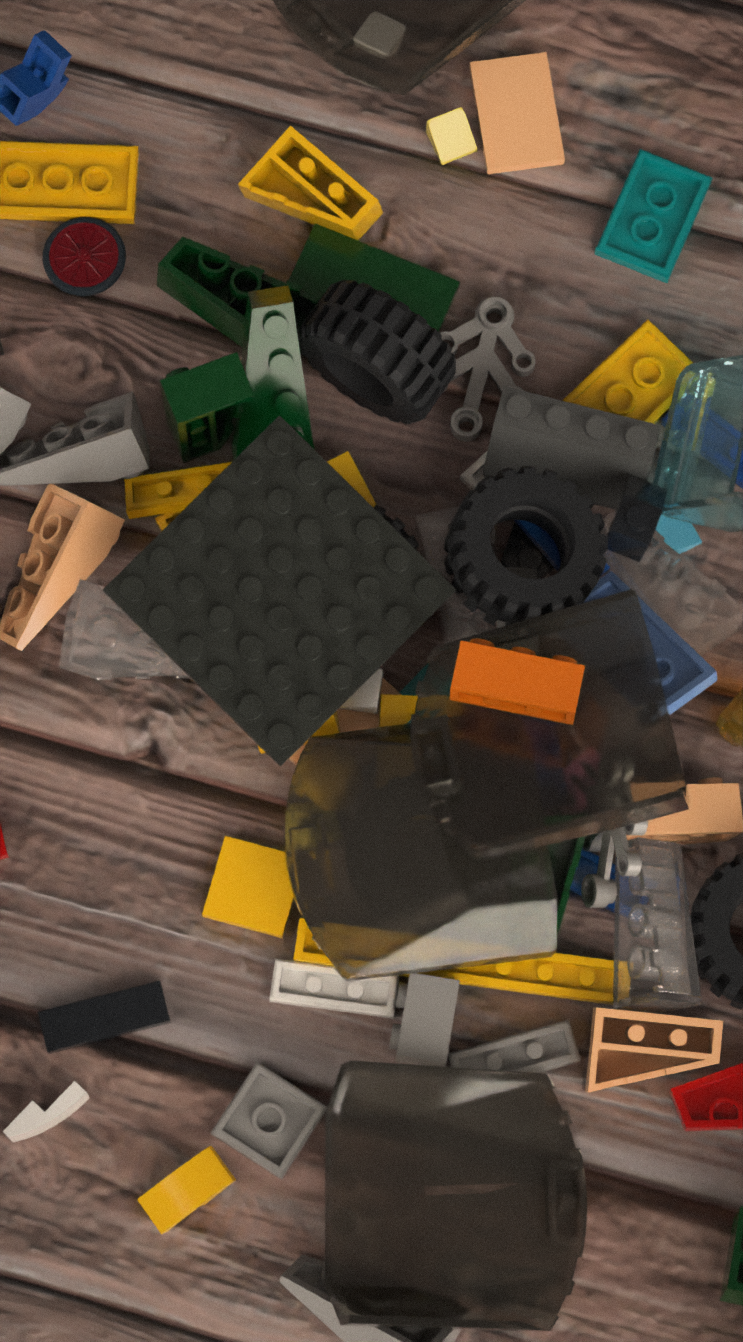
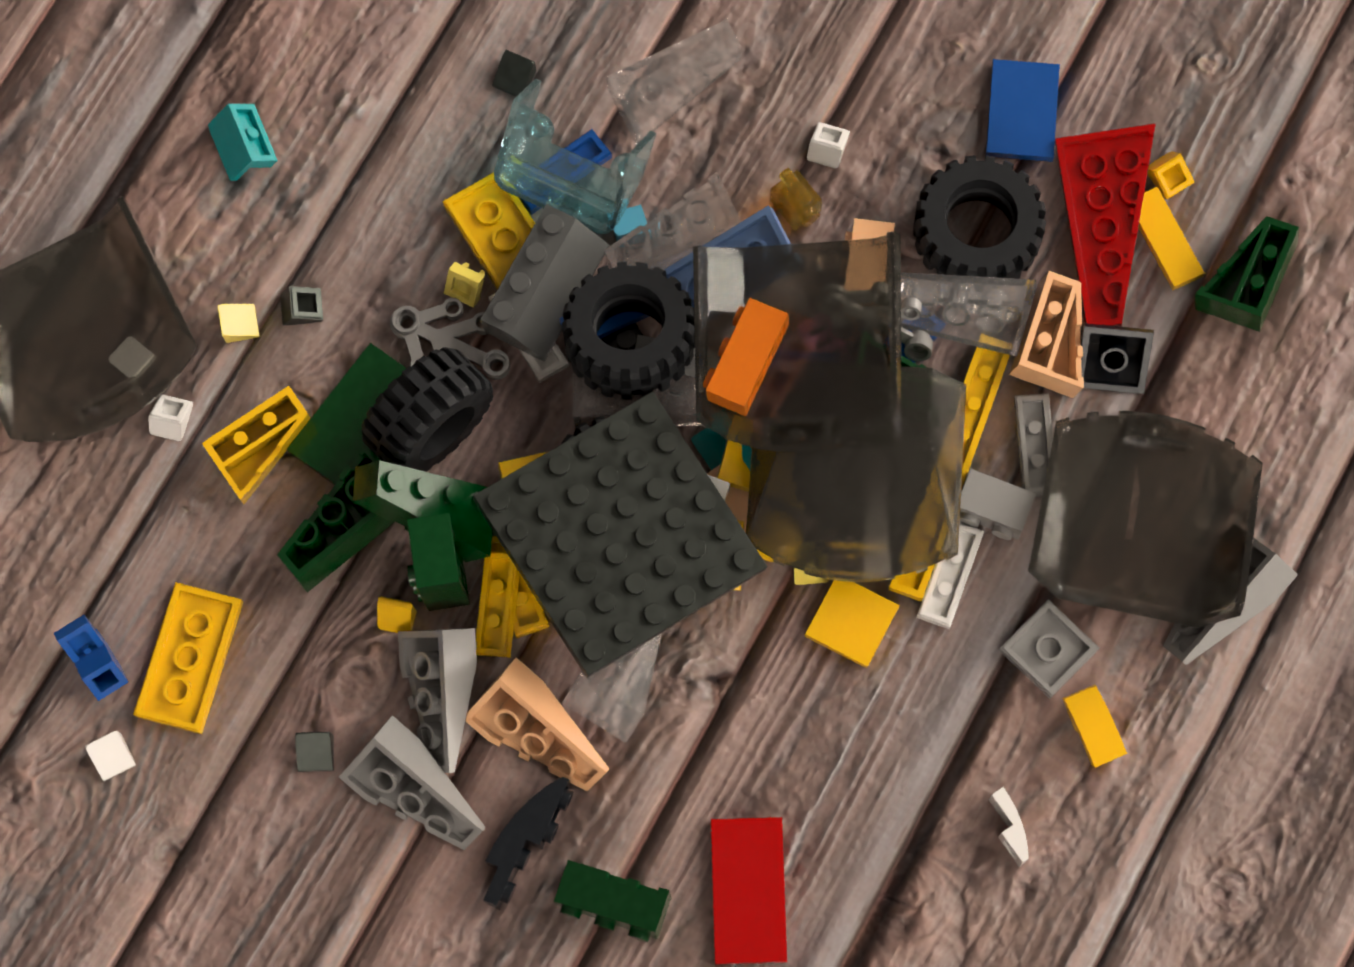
camera: 70 degrees left, 0 degrees up
black tile [38,981,171,1054] -> none
dark red wheel [42,217,126,296] -> none
light nougat tile [469,52,565,174] -> none
teal tile [595,149,712,283] -> none
black slope [606,475,668,563] -> none
none -> white slope [148,394,193,441]
none -> teal panel [208,104,278,181]
none -> pearl dark grey slope [280,286,323,325]
none -> yellow slope [377,596,417,633]
none -> light yellow tile [444,262,485,308]
none -> black slope [1081,323,1154,394]

